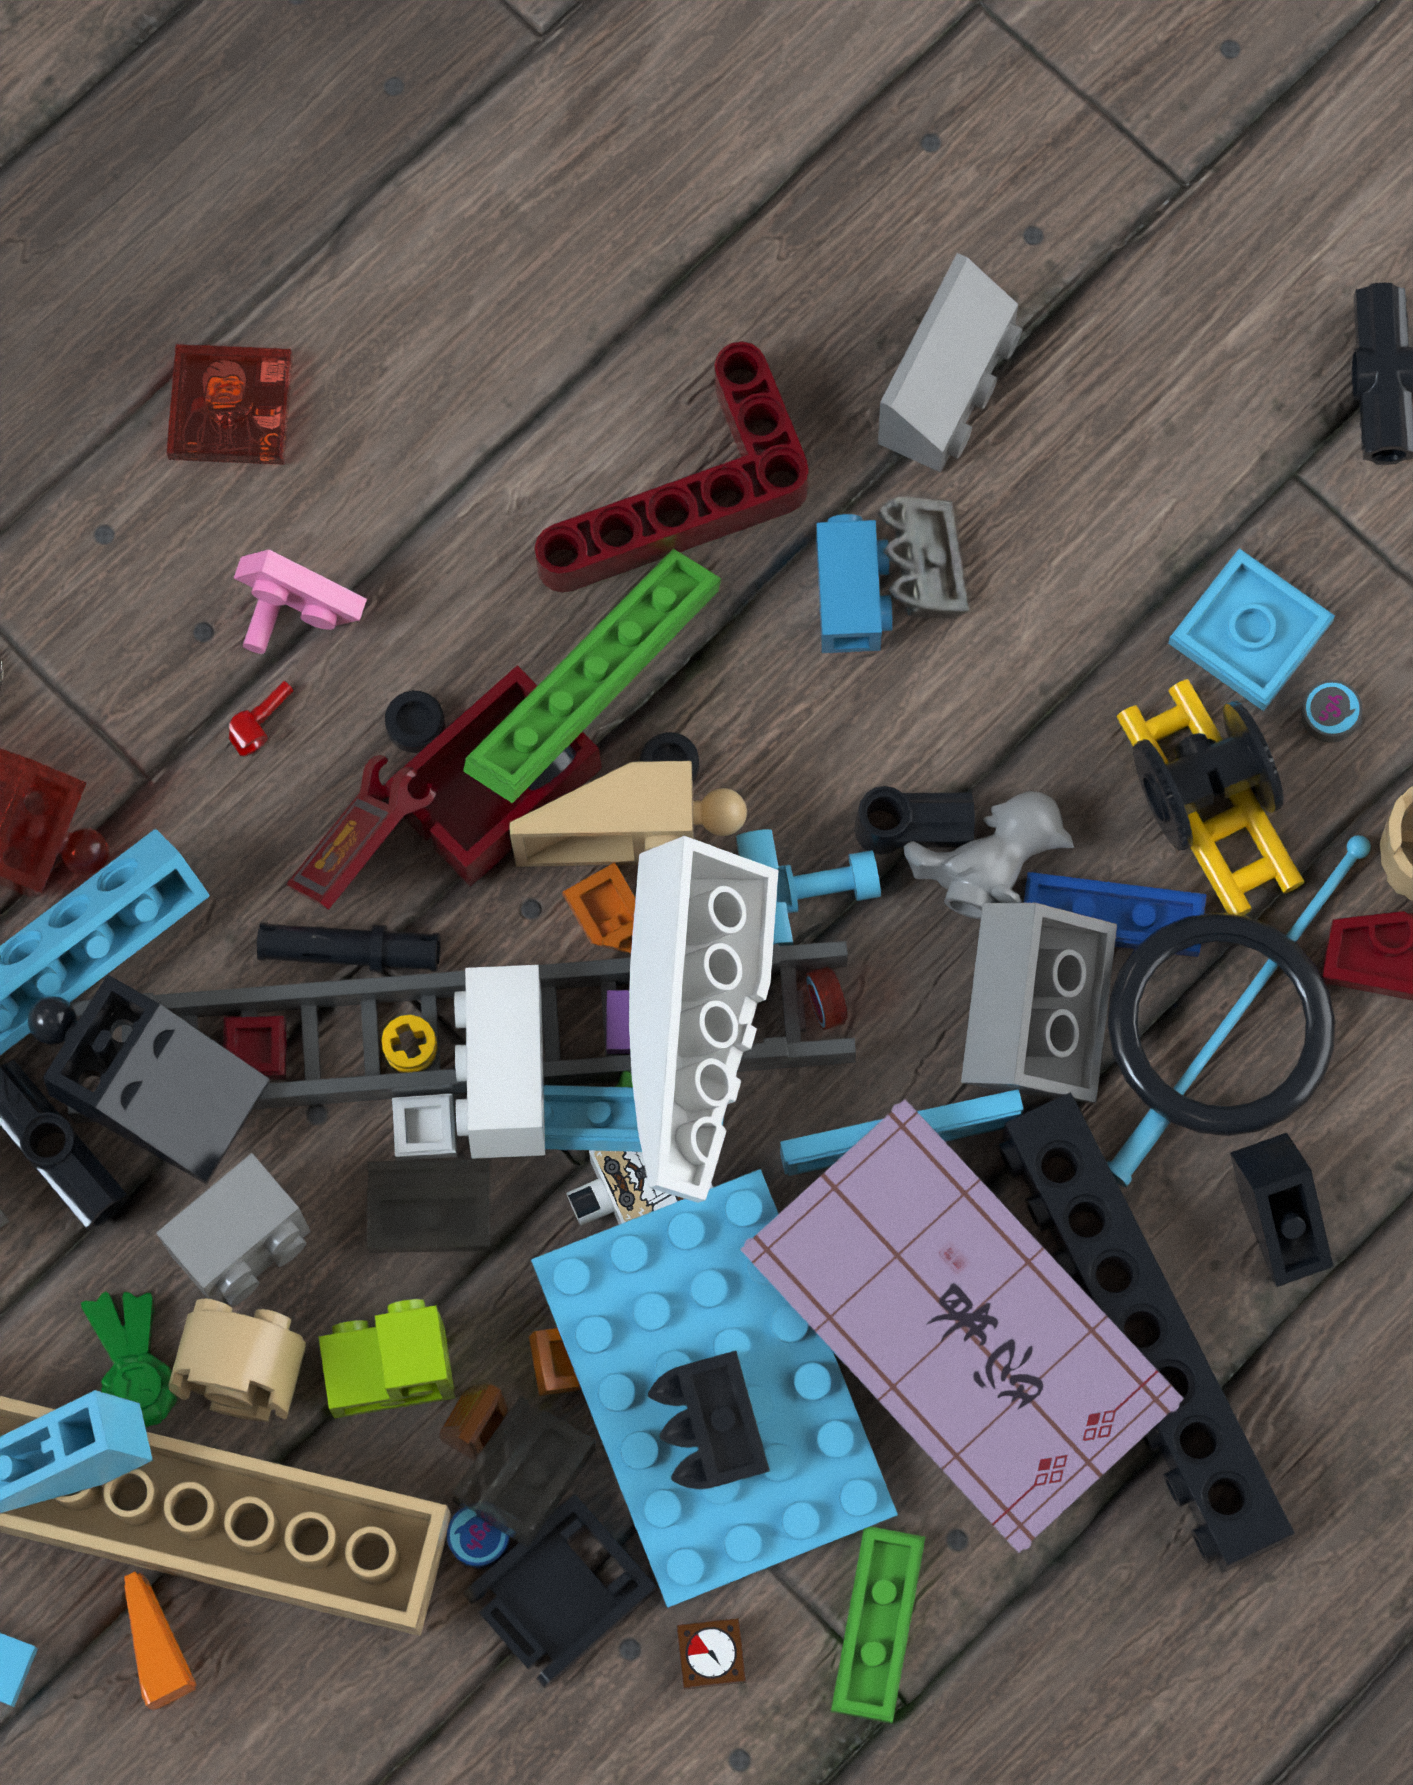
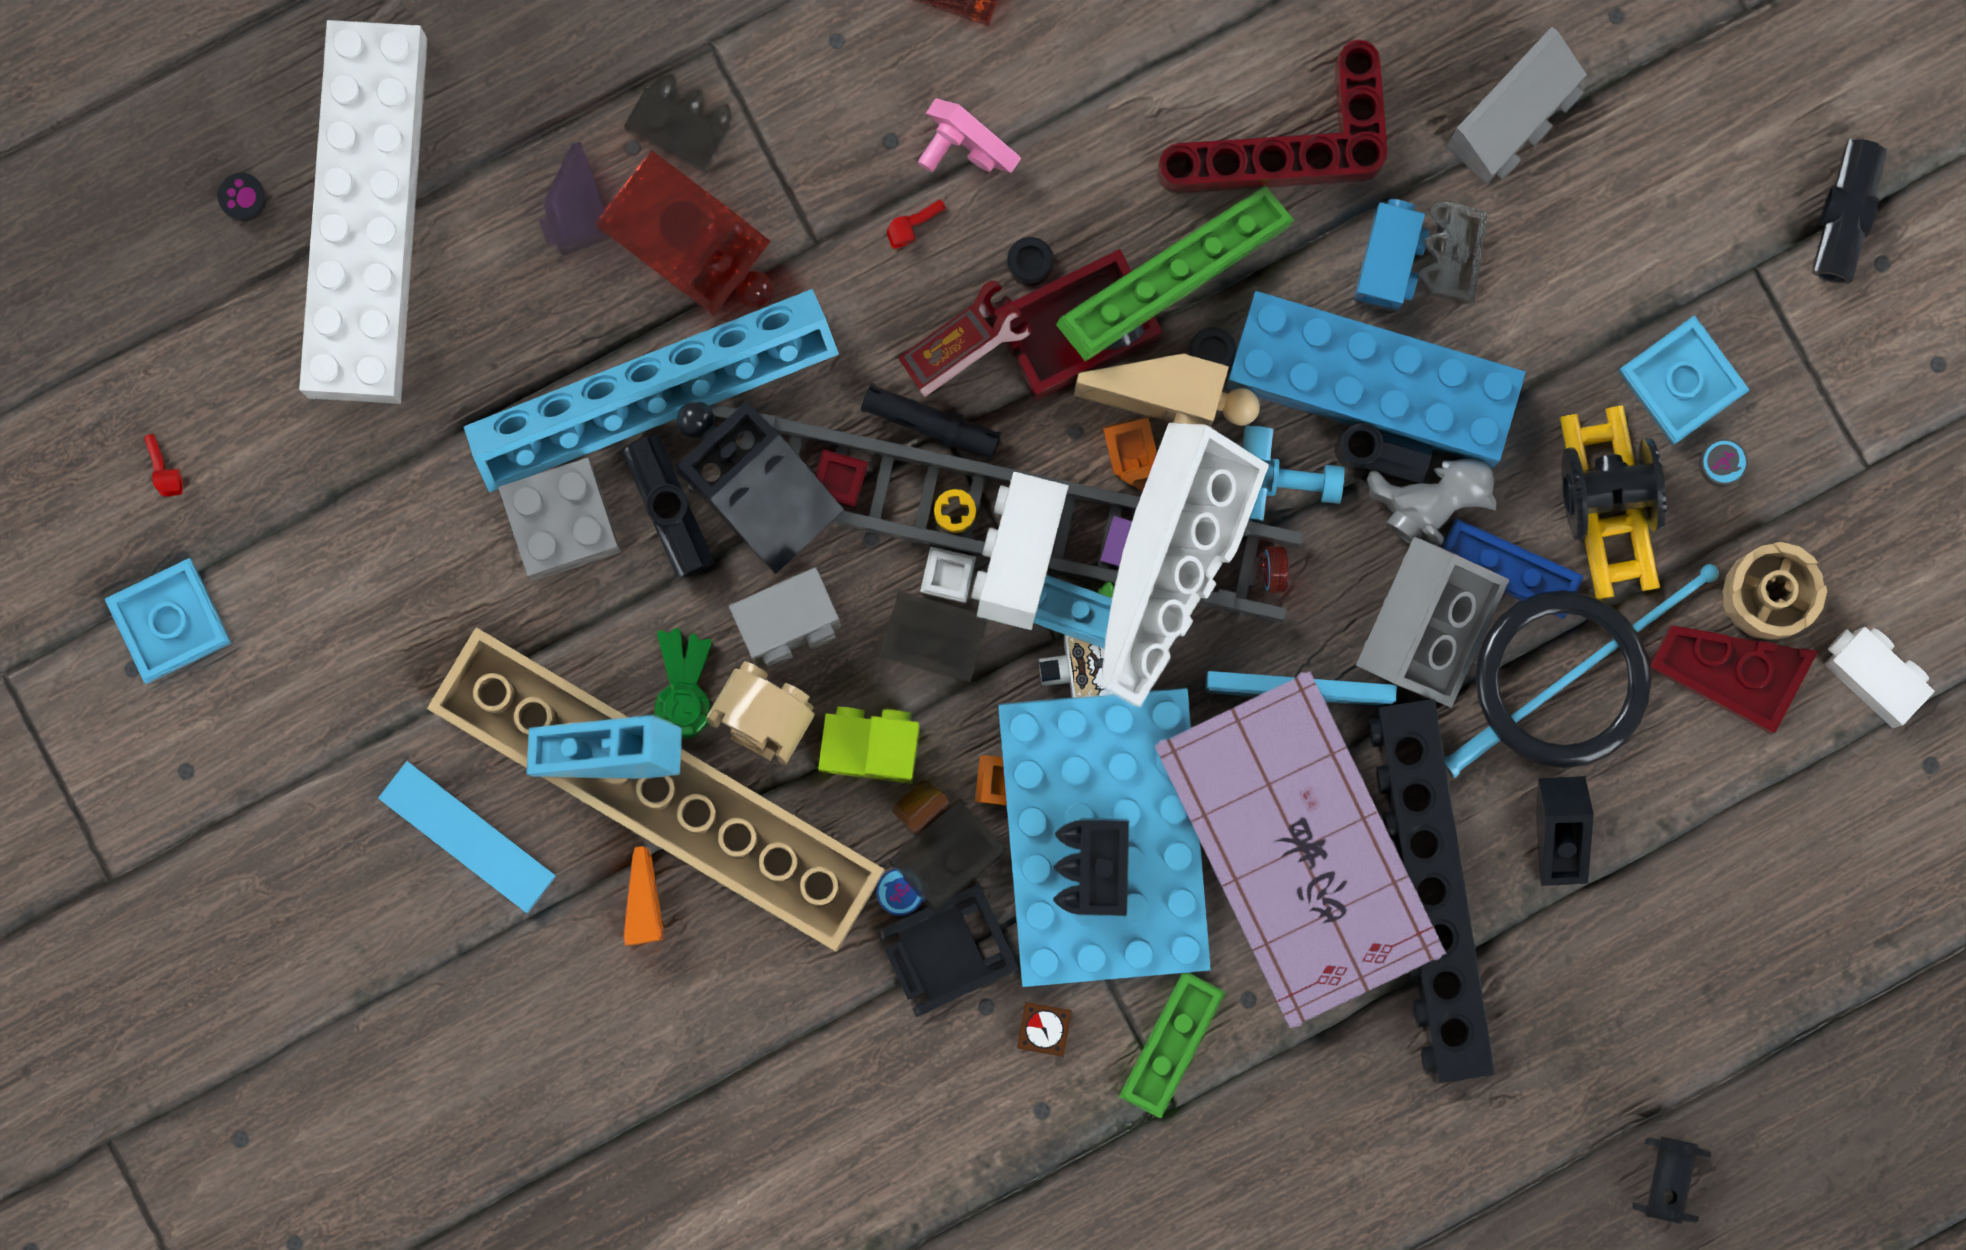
camera: 10 degrees right, 10 degrees up
none -> dark azure brick [1225,291,1526,468]

